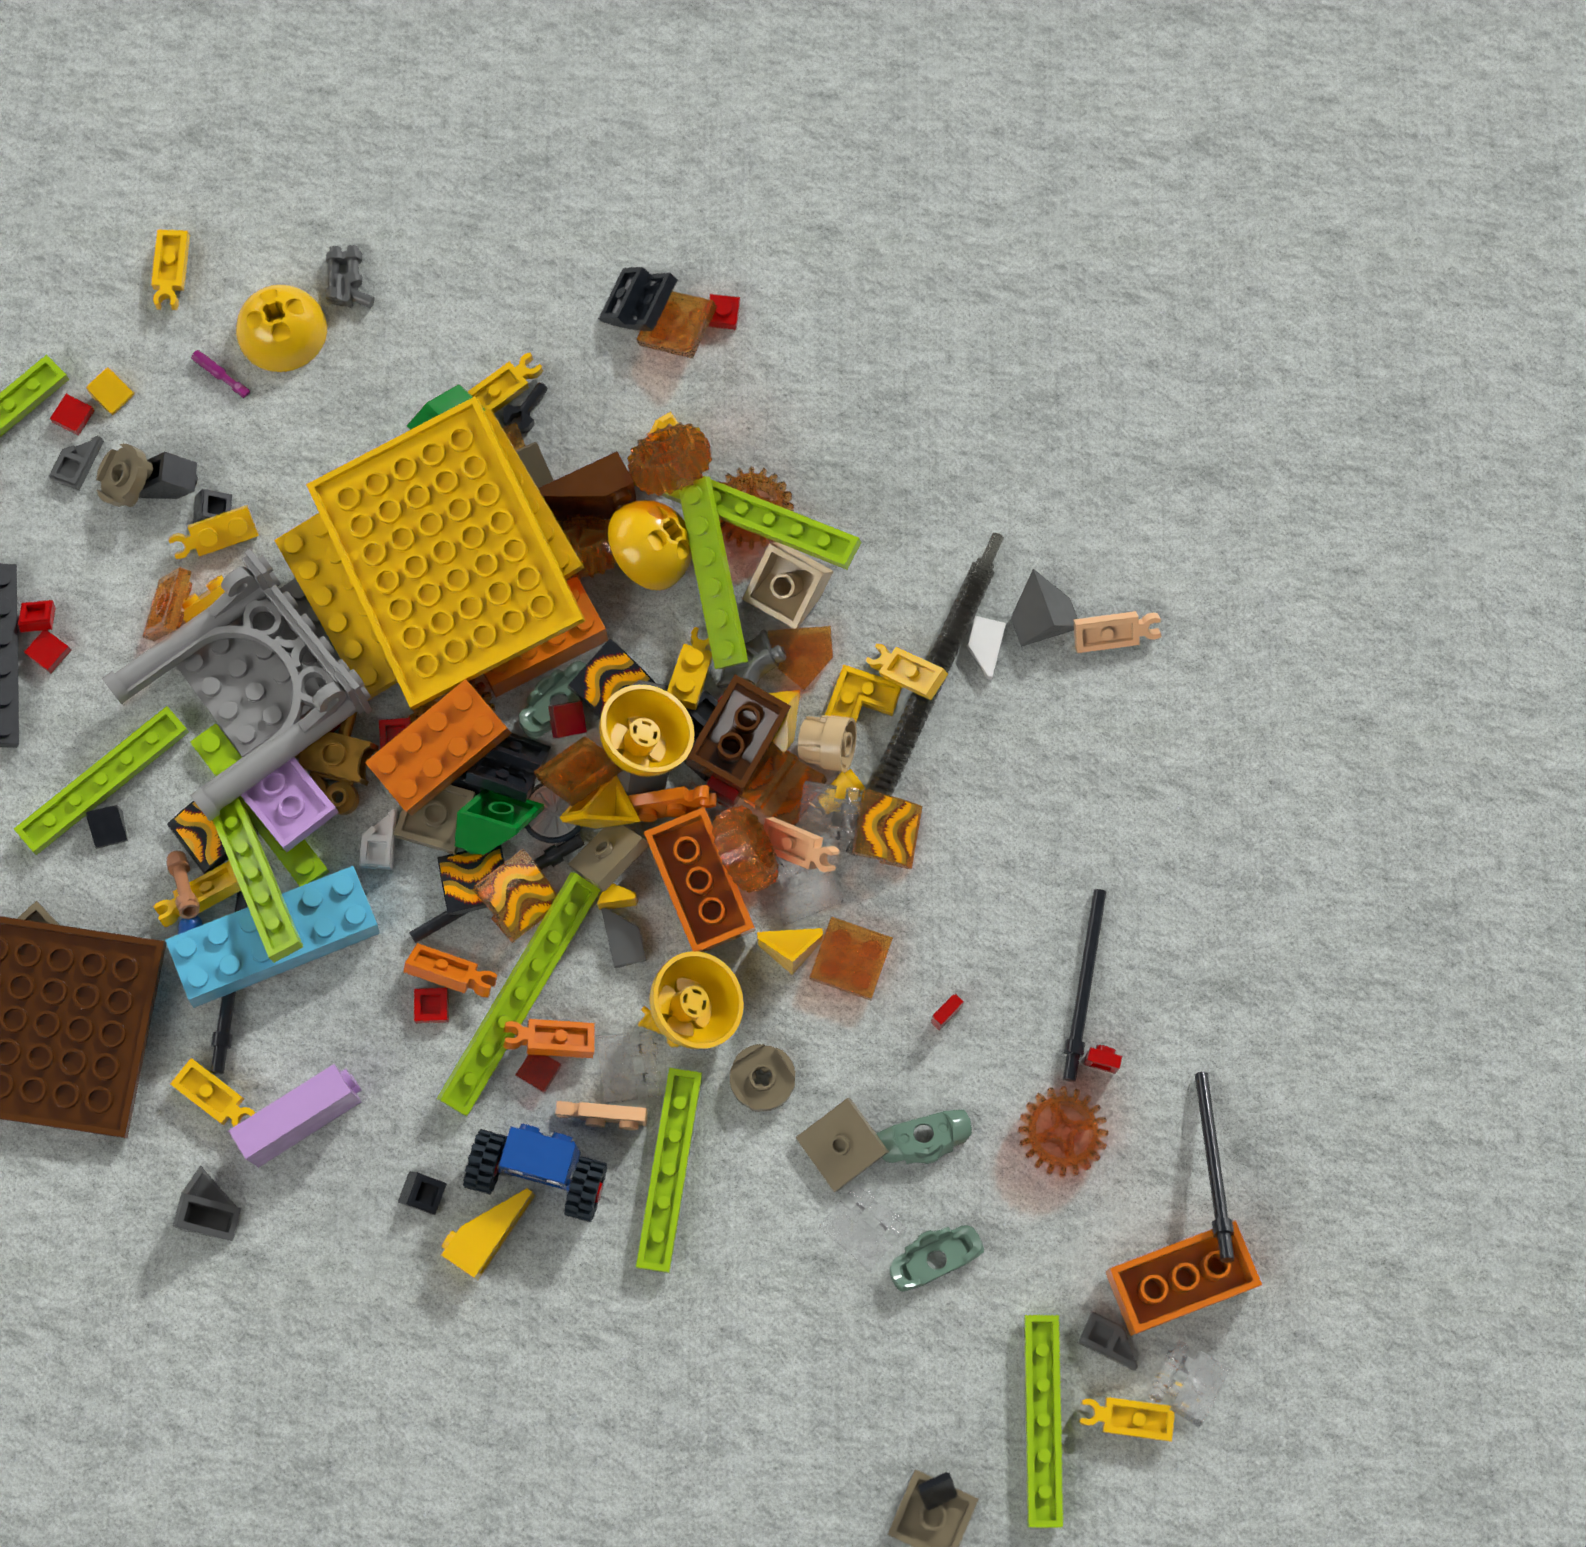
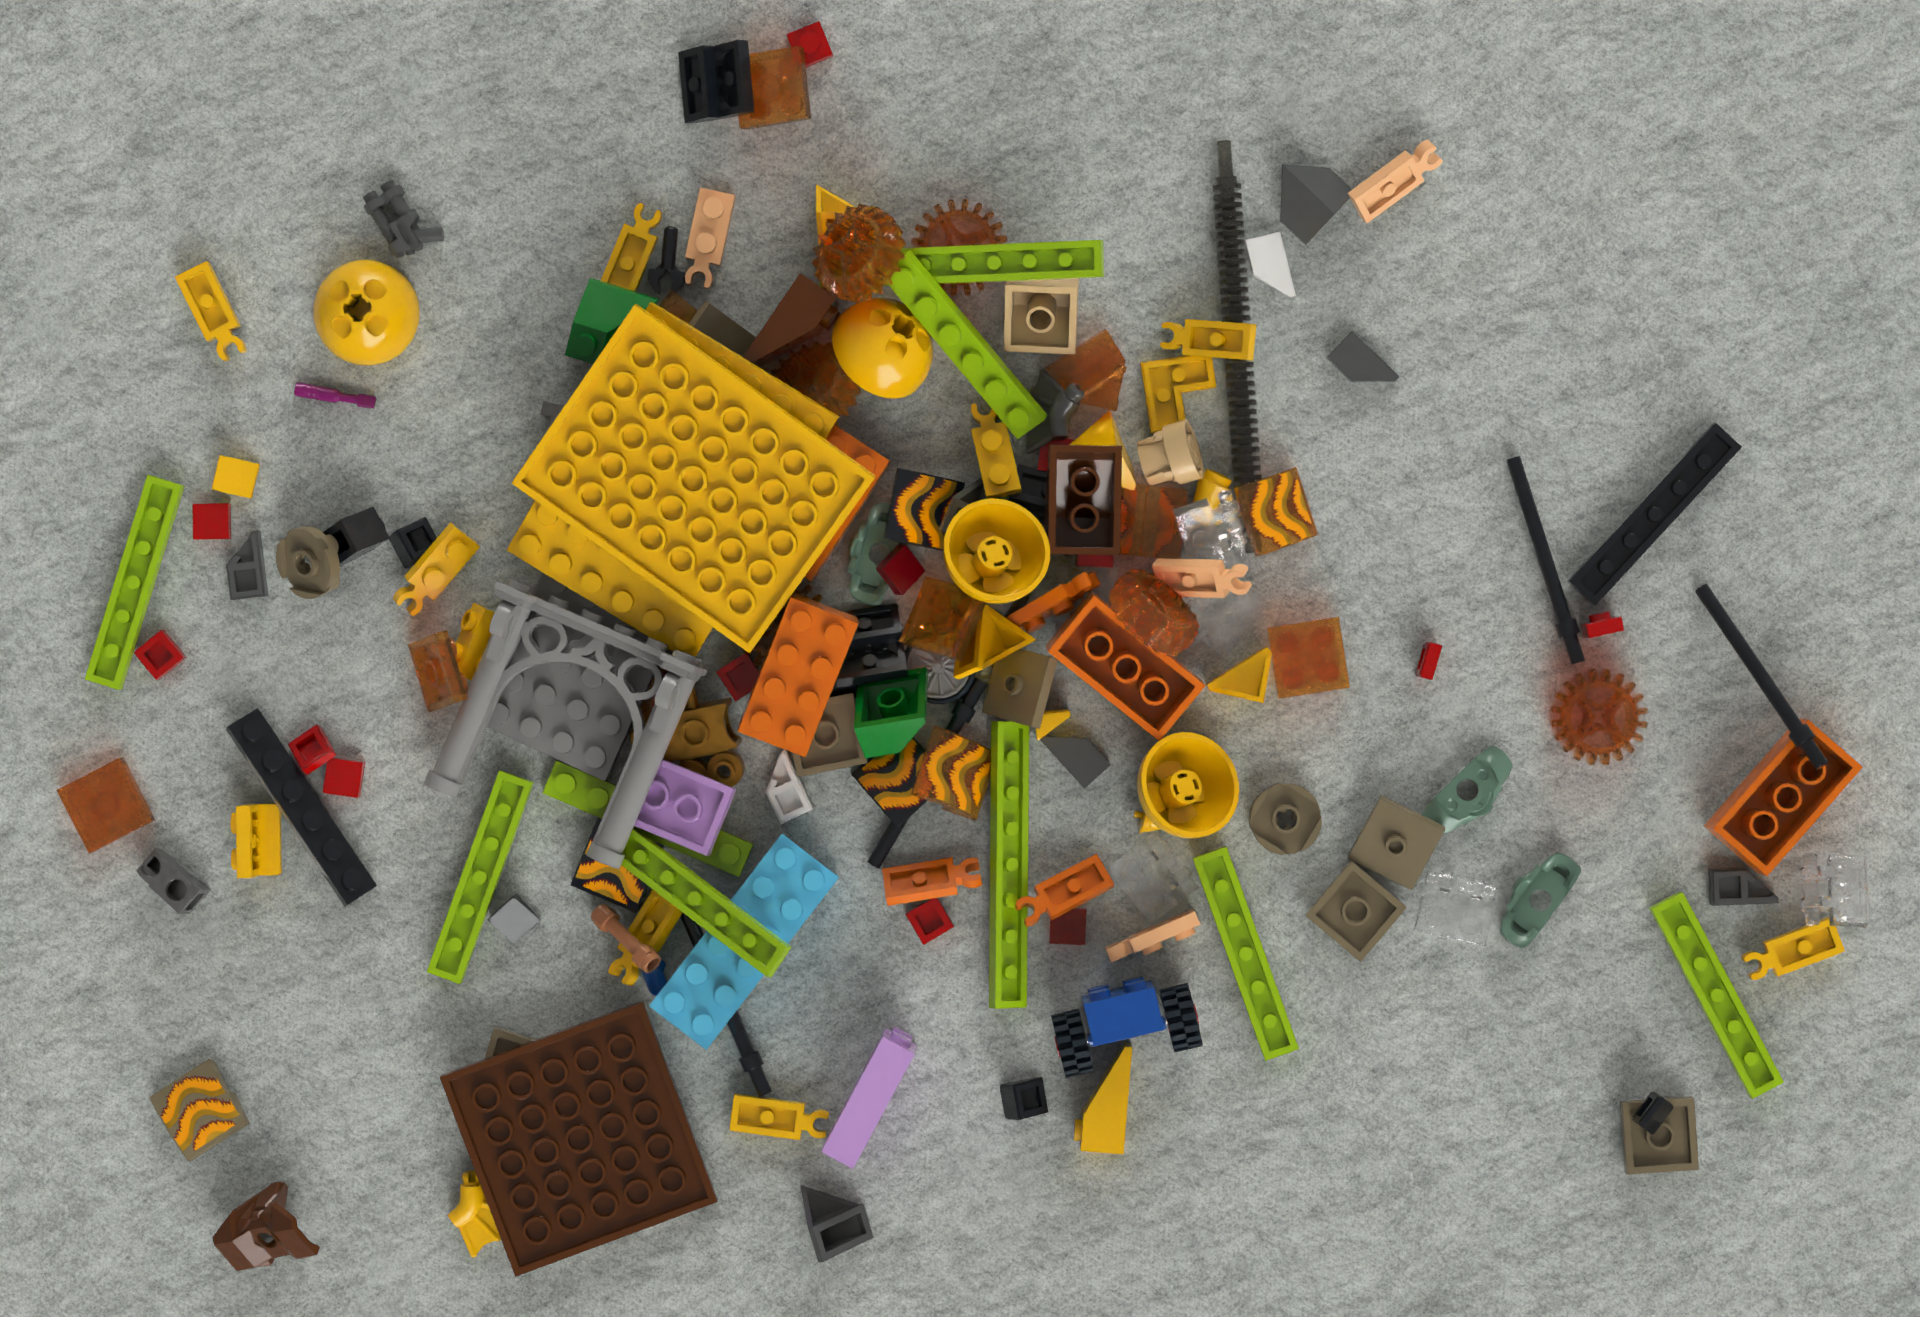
camera: 30 degrees left, 15 degrees up
none -> light nougat plate [685,187,736,289]
none -> dark tan plate [1305,860,1407,962]
none -> dark grey tile [1326,331,1399,382]
none -> black plate [1567,423,1742,606]

